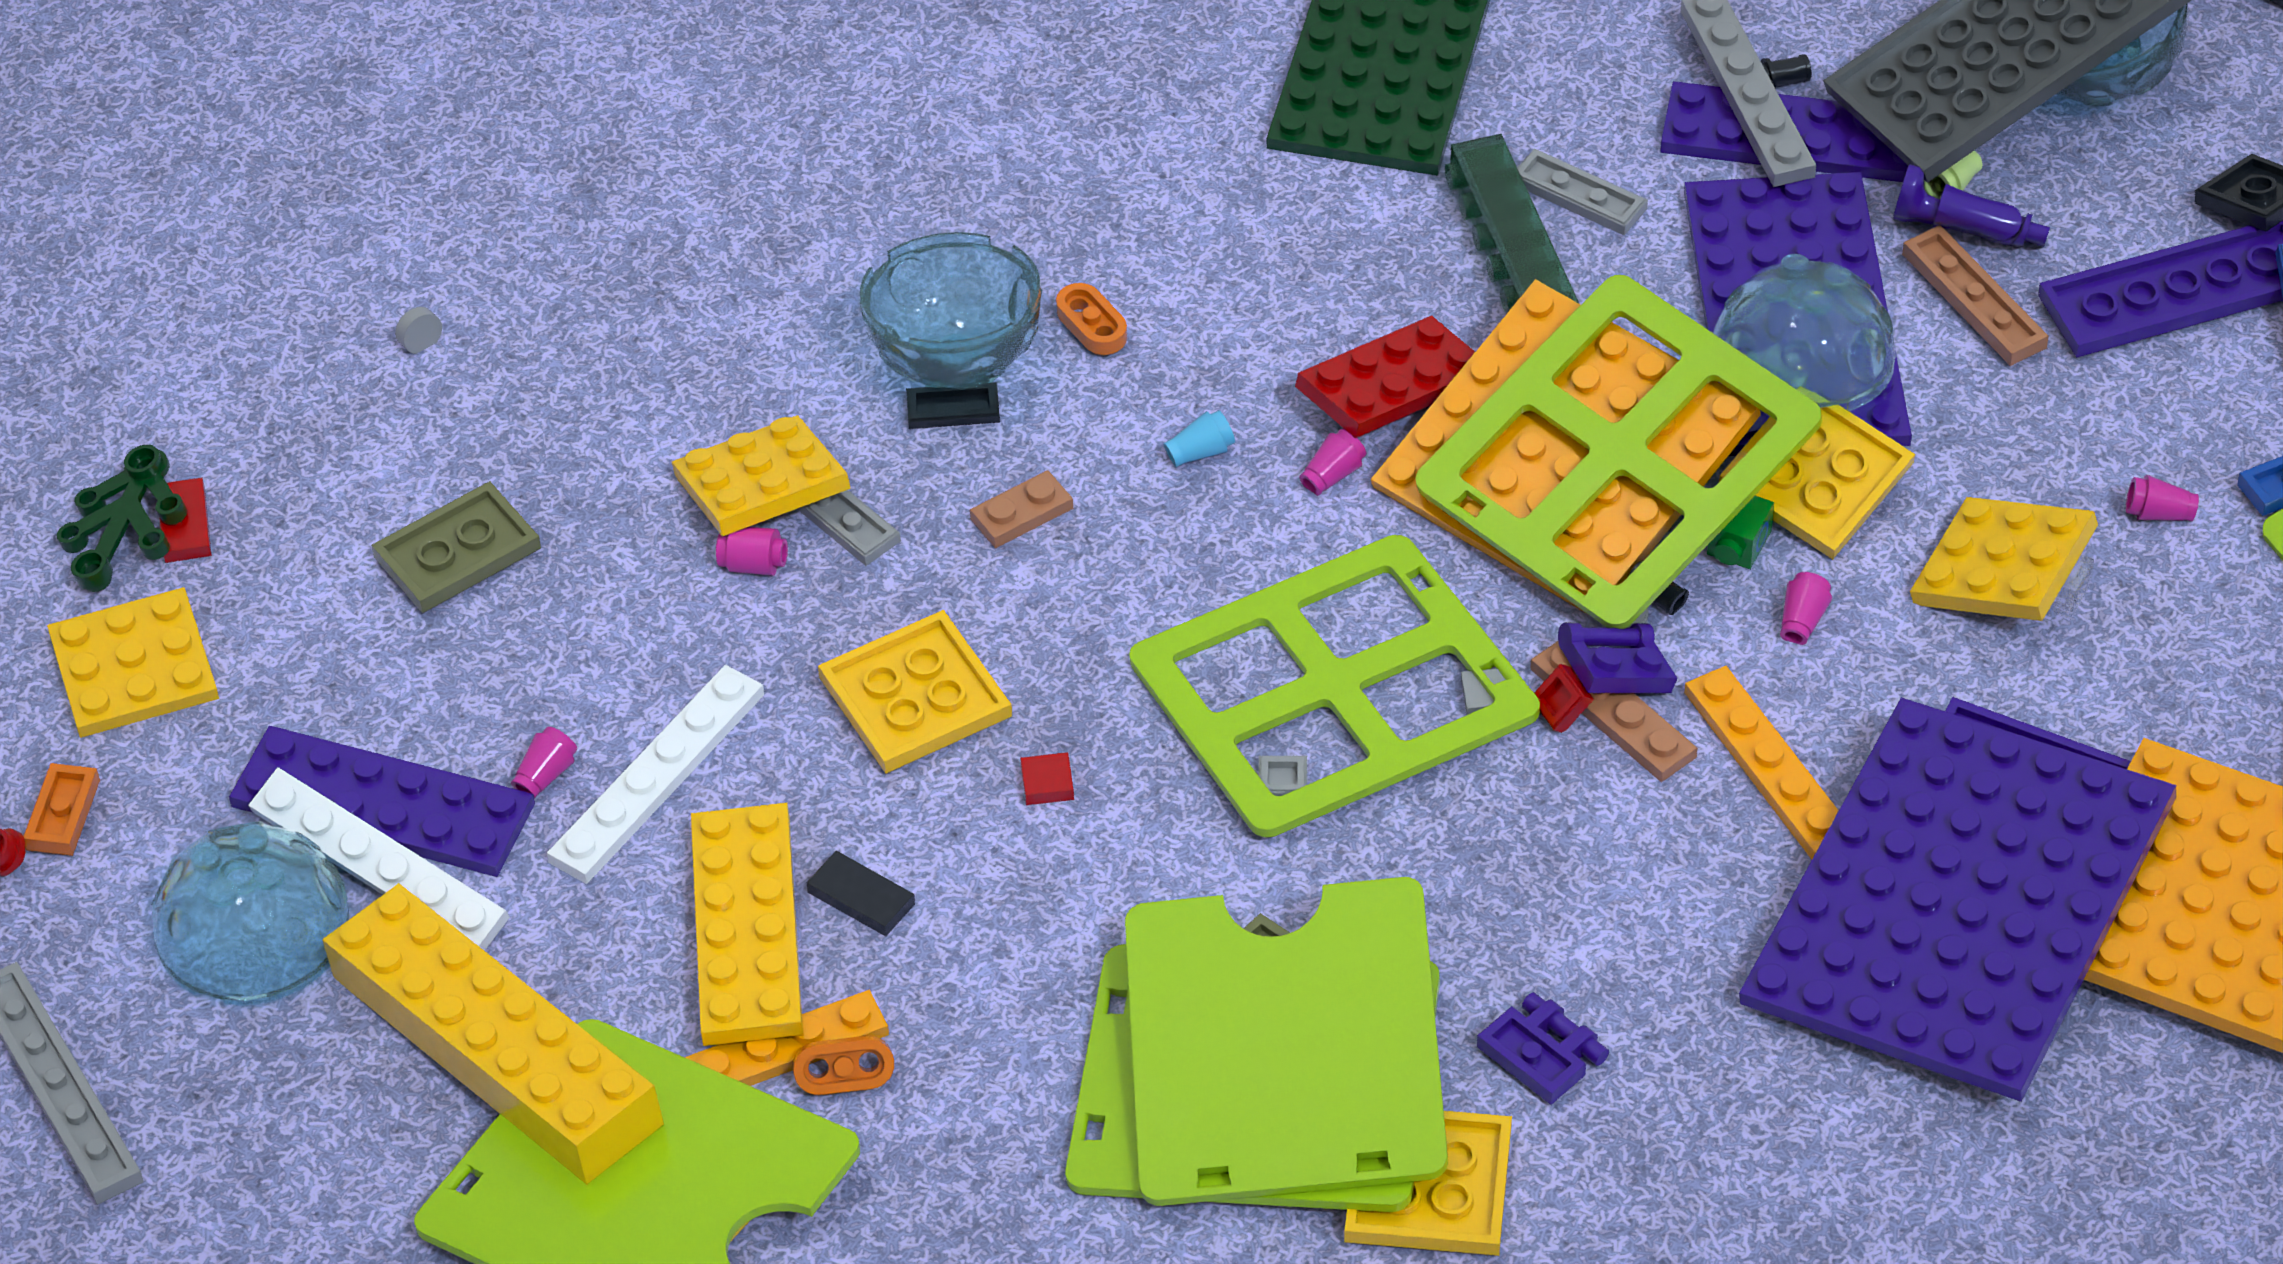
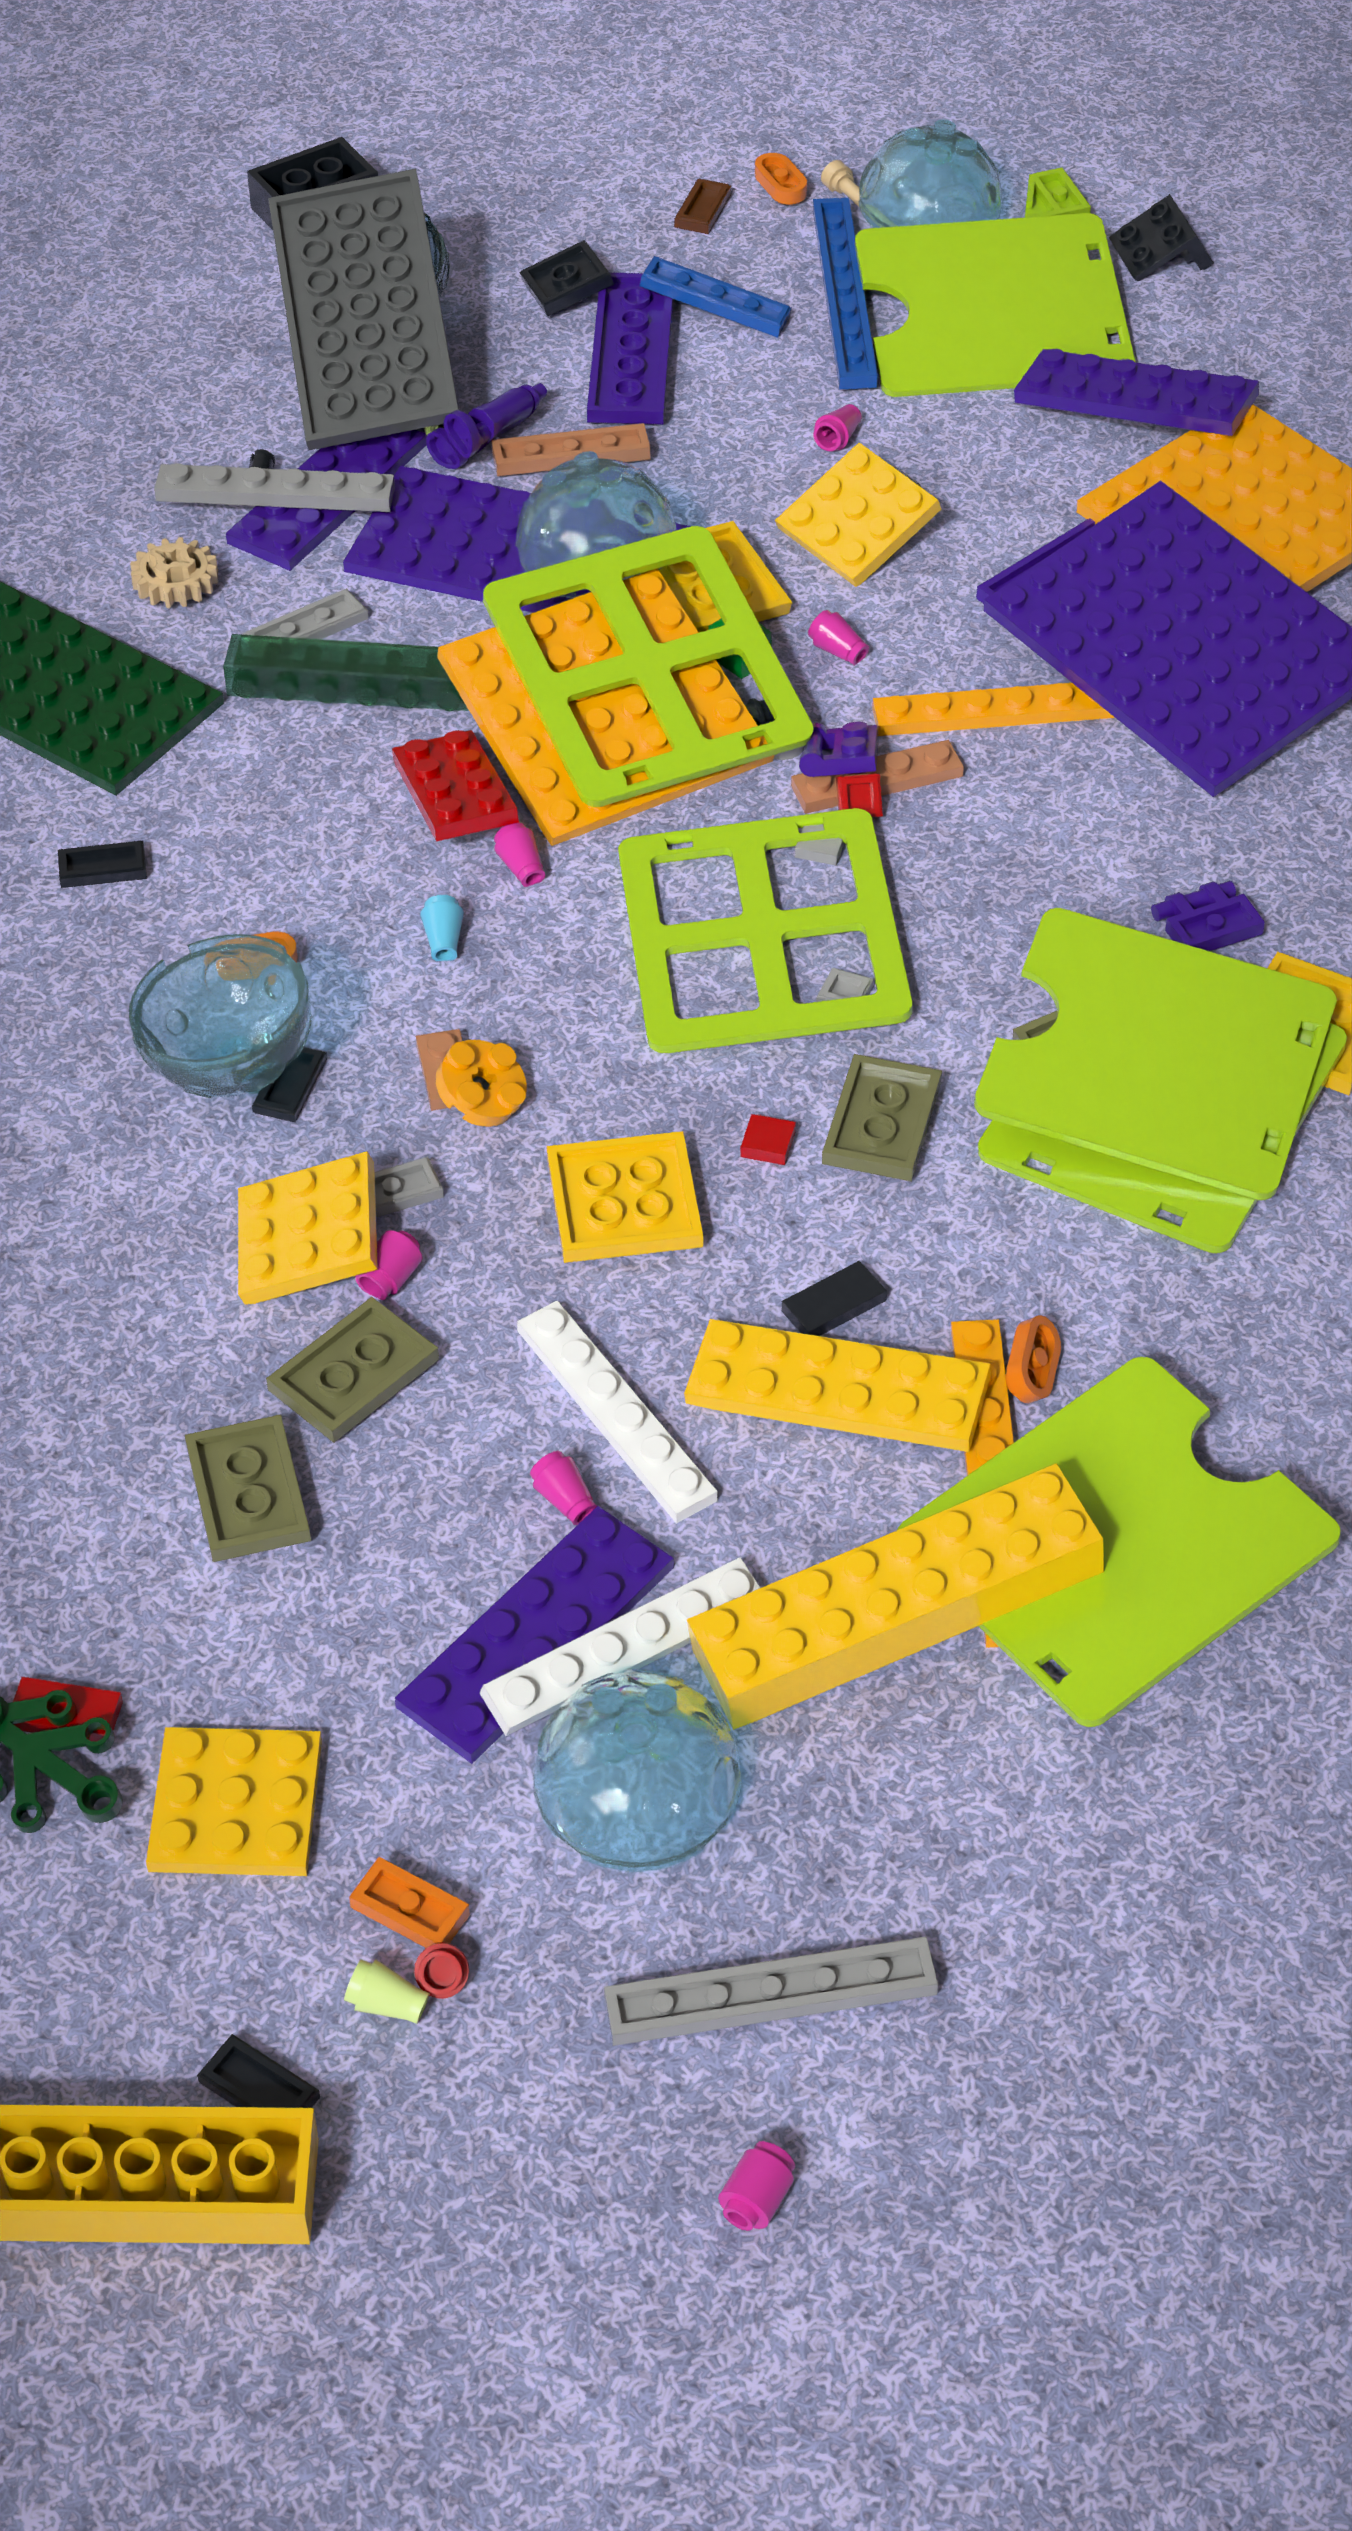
camera: 70 degrees left, 0 degrees up
none -> black tile [57,840,147,888]
none -> tan gear [130,537,218,608]
none -> olive plate [266,1297,439,1443]
none -> light orange plate [436,1039,527,1127]
none -> olive plate [822,1054,942,1182]

